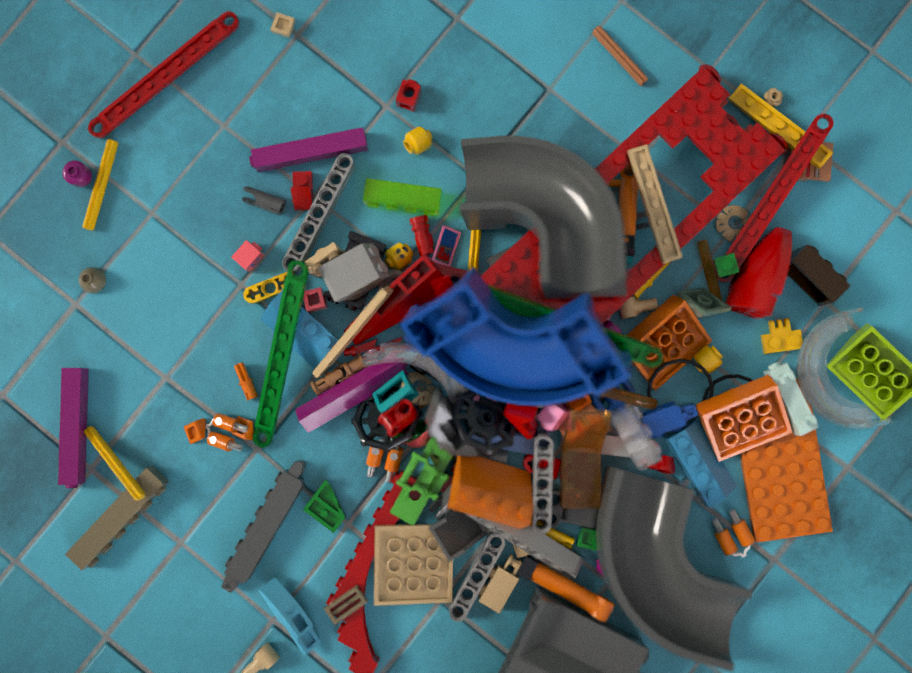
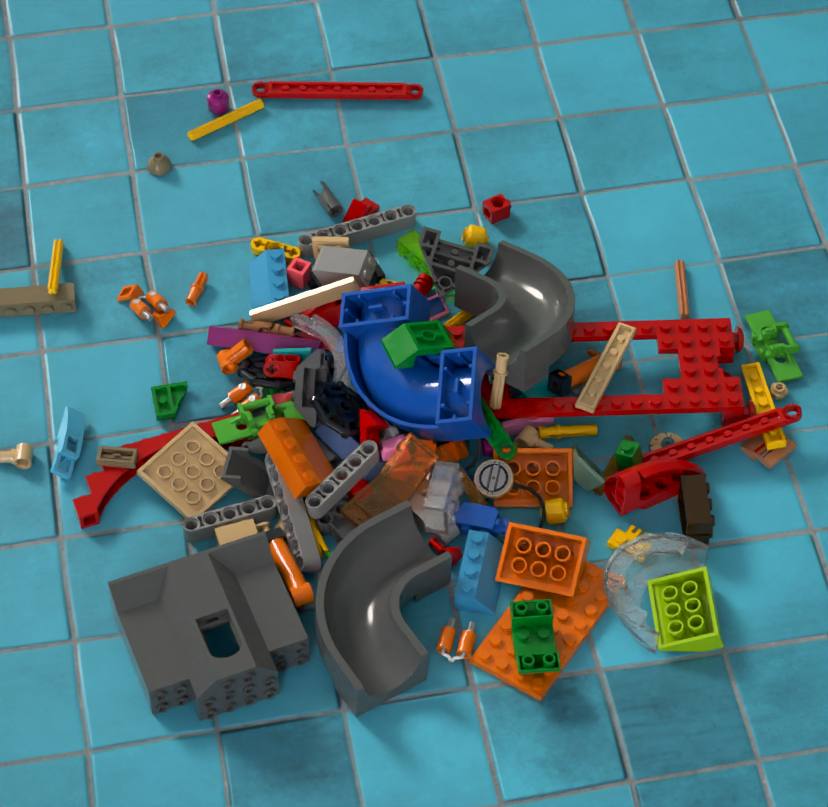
camera: 35 degrees right, 35 degrees down
magenta brick [58,368,89,488] -> none
dark grey hinge [221,460,306,593] -> none
coral brick [231,240,264,272] -> none
magenta brick [249,127,369,172] -> none
green plate [252,260,309,448] -> none
tan plate [270,13,296,38] -> none
light aqua brick [763,362,819,436] -> none
none -> orange piece [216,339,254,374]
none -> green slope [381,320,460,369]
none -> dark grey wedge [419,226,495,299]
none -> tile [474,459,514,499]
none -> tan axle [490,353,509,409]
none -> green slope [510,599,561,674]
none -> bright green piece [744,310,803,383]

